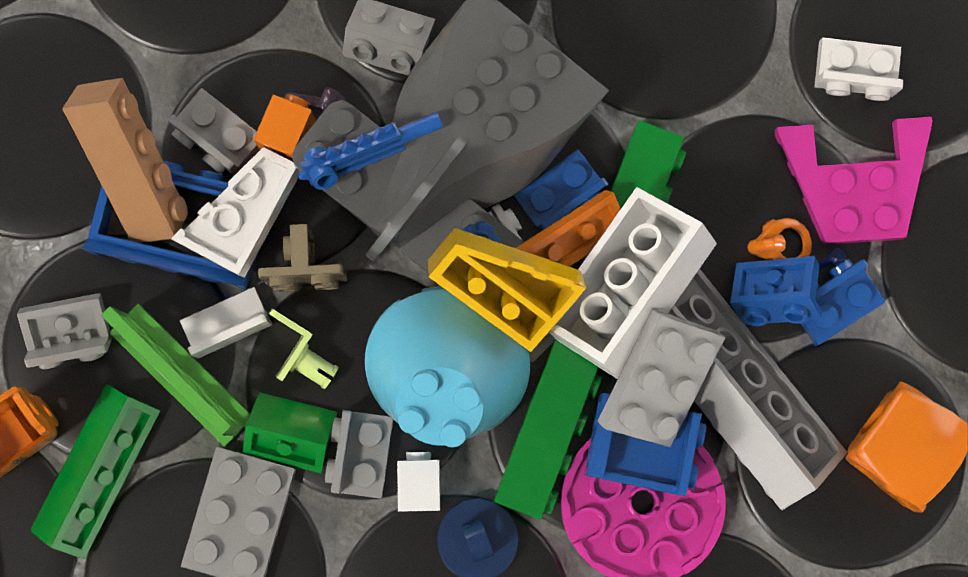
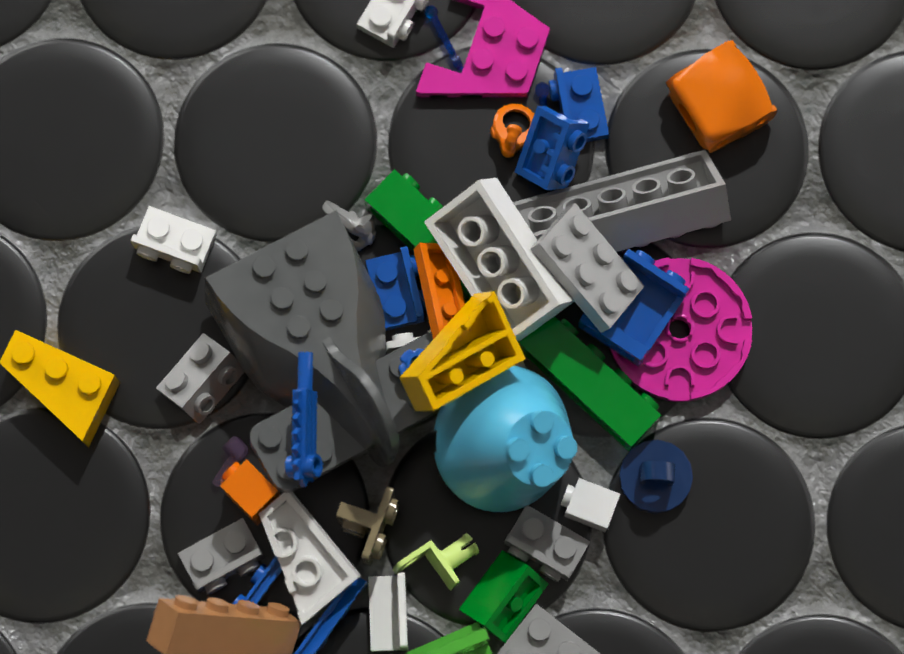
camera: 60 degrees left, 5 degrees down
none -> light grey piece [322,200,376,251]
none -> clear blue hinge [424,5,464,71]

